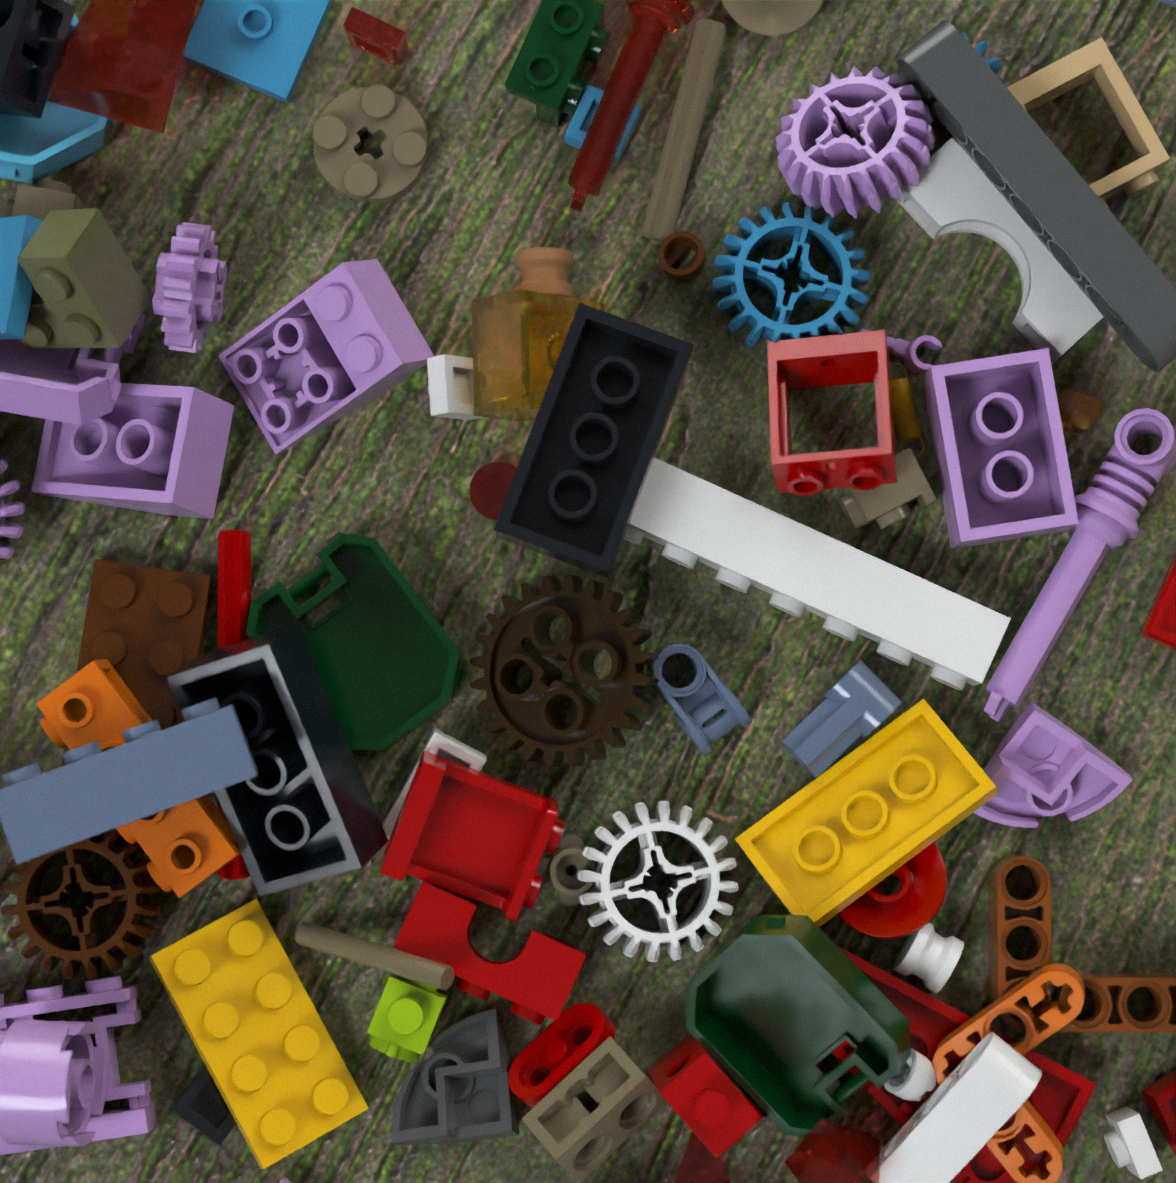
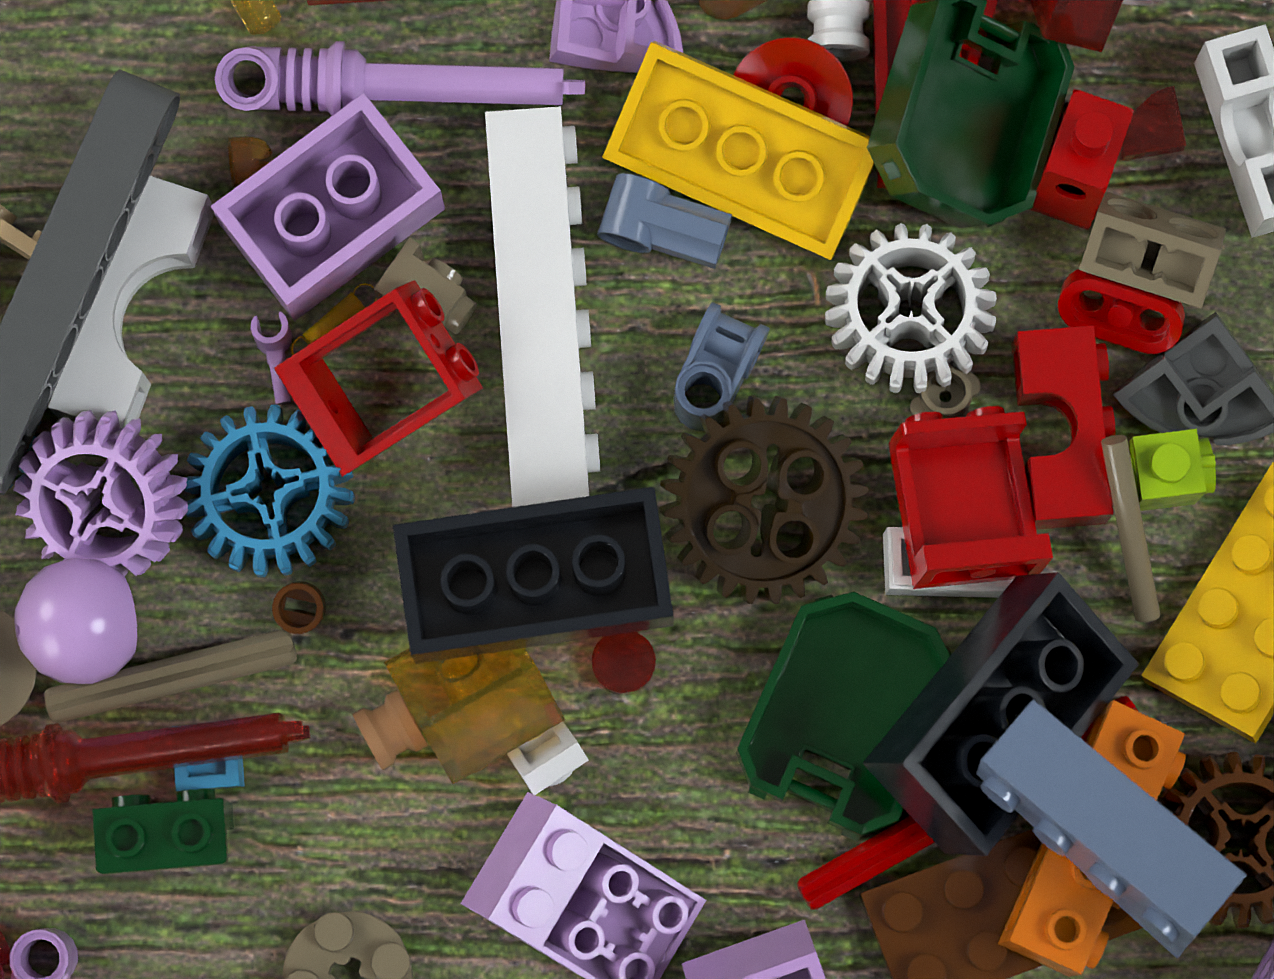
camera: 120 degrees left, 5 degrees down
none -> lavender helmet [14,558,137,684]

